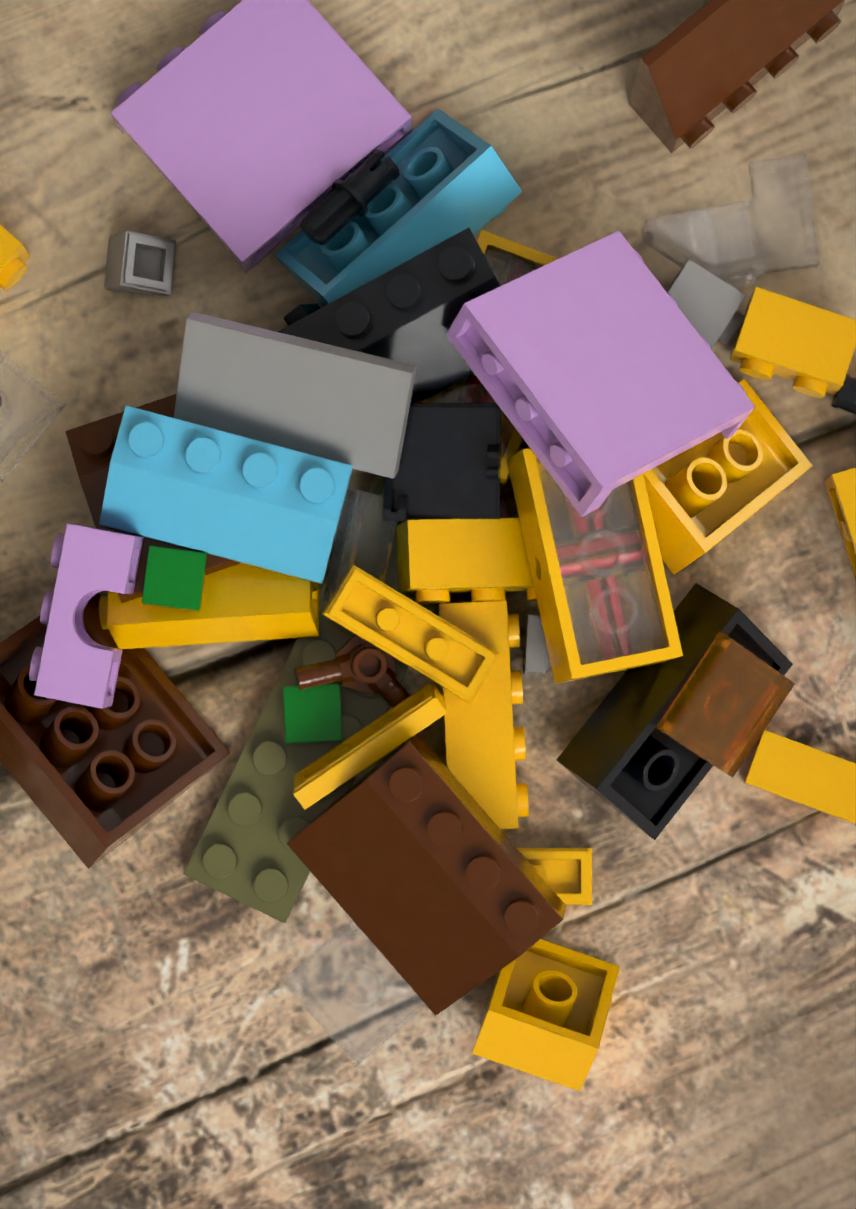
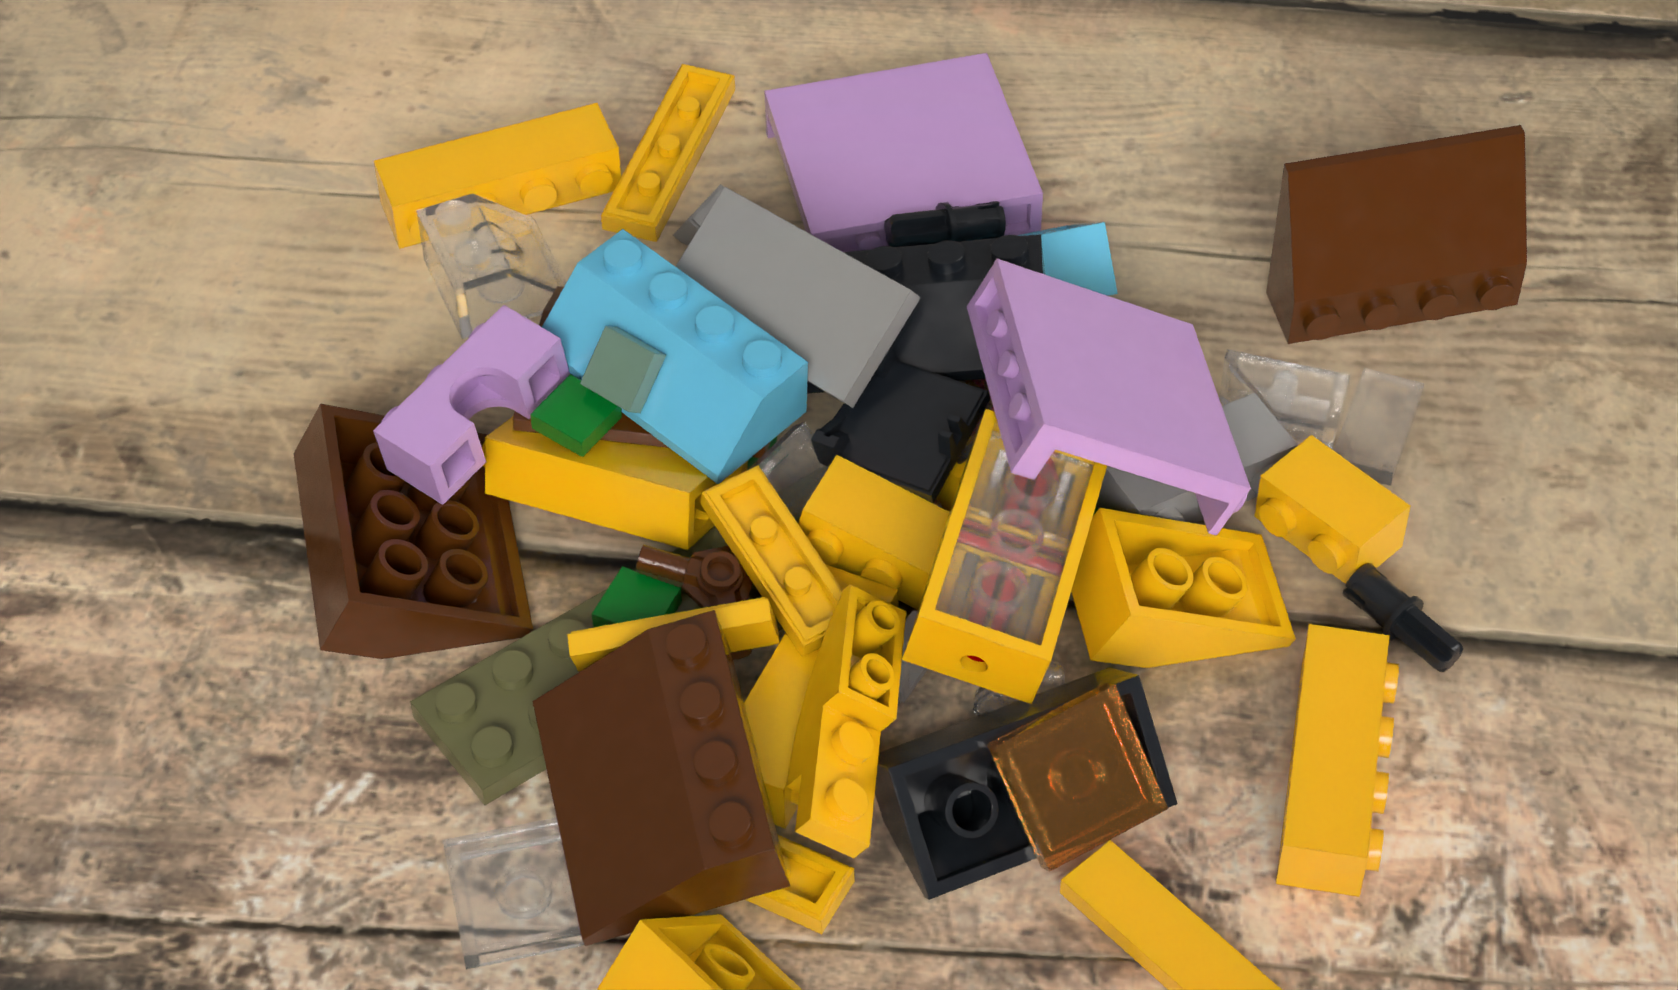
camera: 25 degrees right, 35 degrees down
none -> sand green tile [580,326,666,413]
none -> yellow tile [601,64,735,242]
none -> yellow slope [786,584,906,858]

